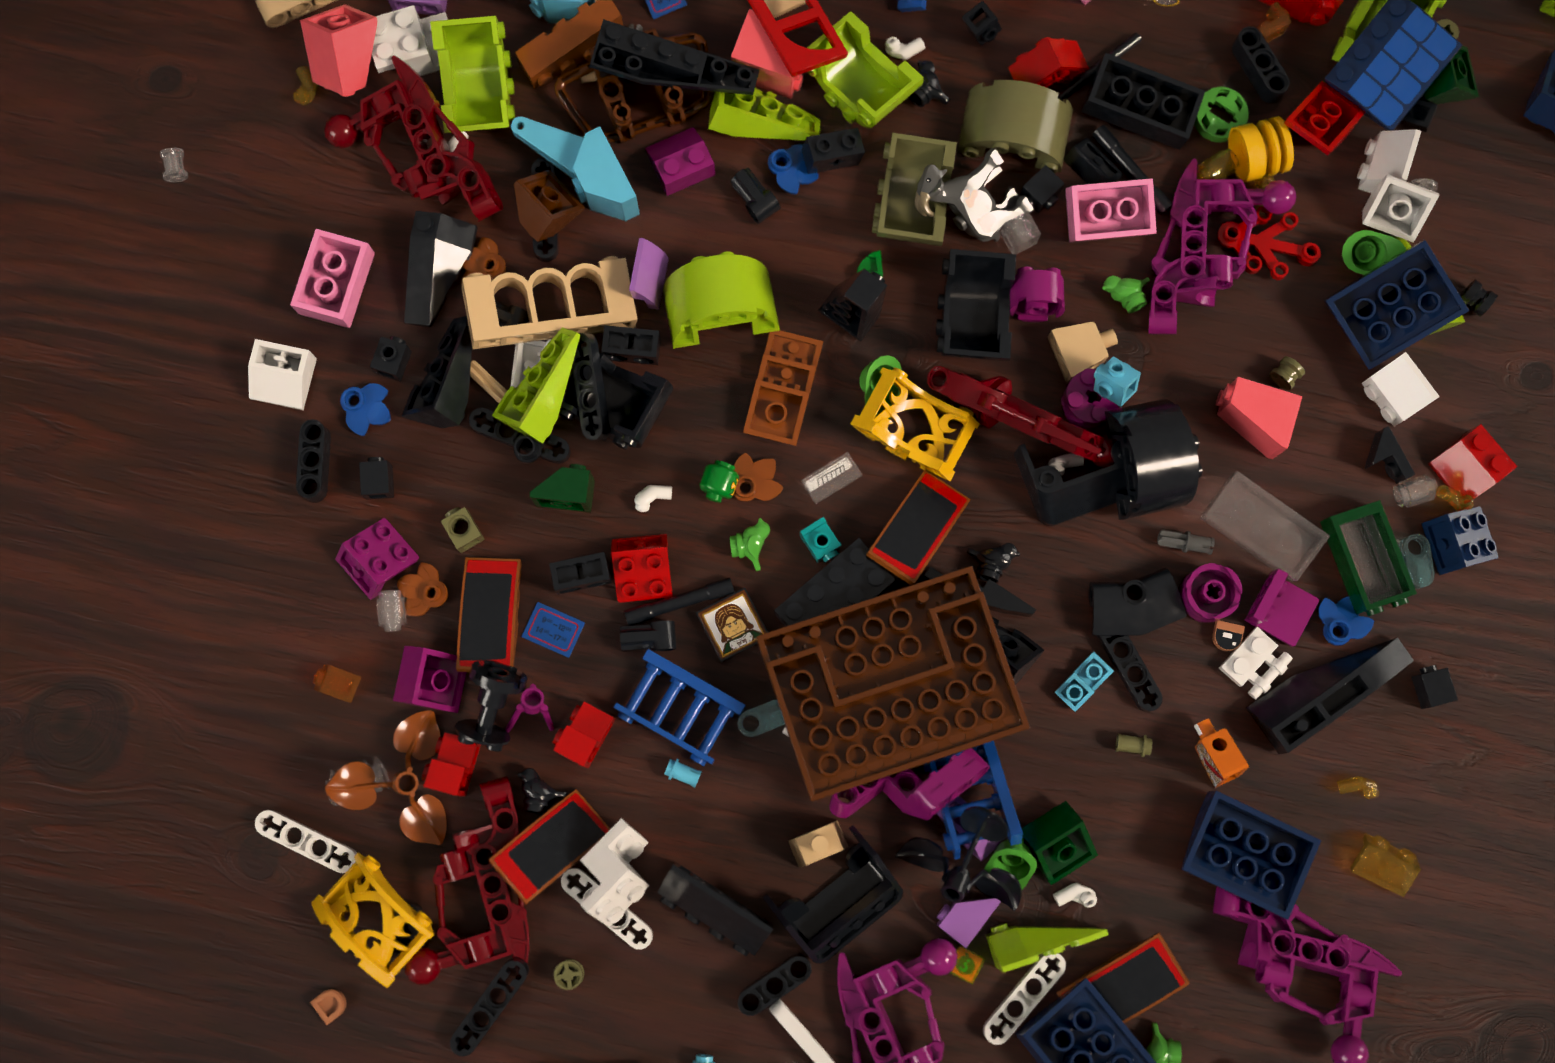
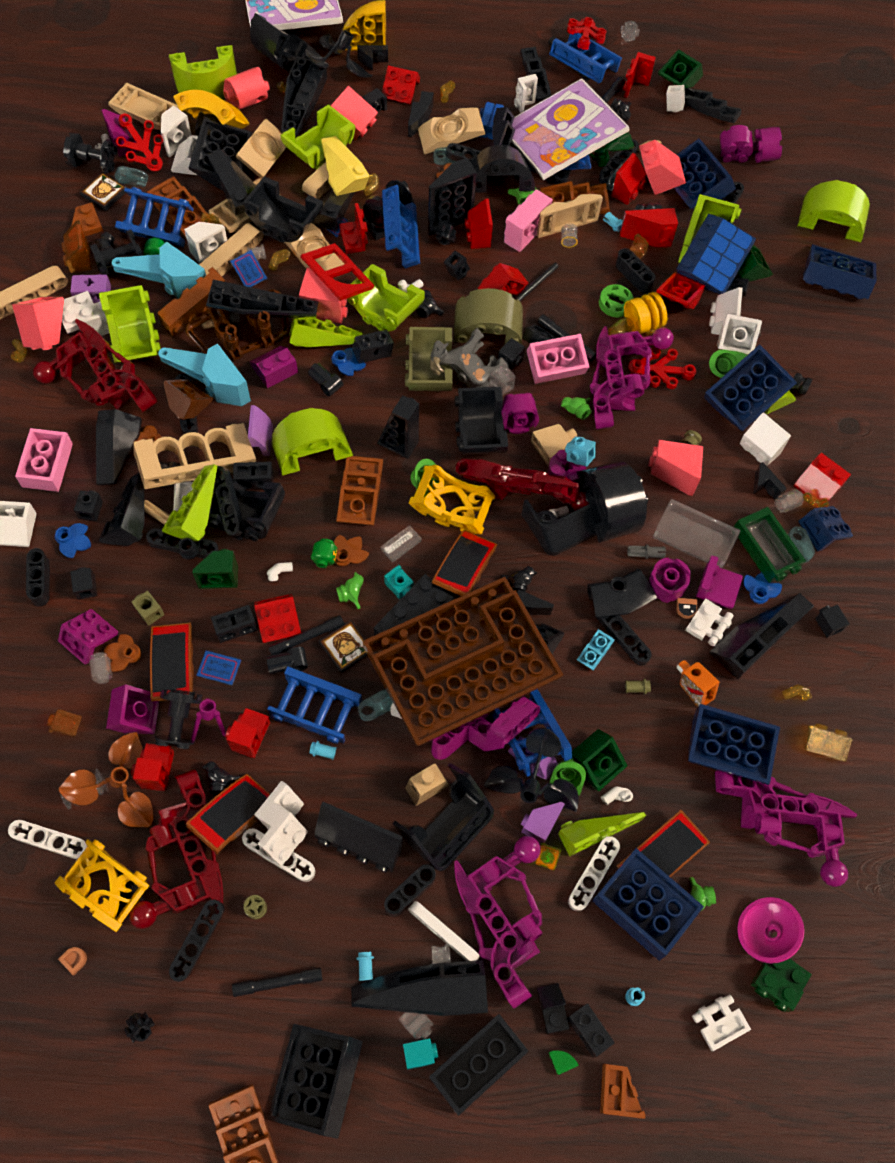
camera: 10 degrees left, 15 degrees down
black brick [1081,53,1205,150] -> none

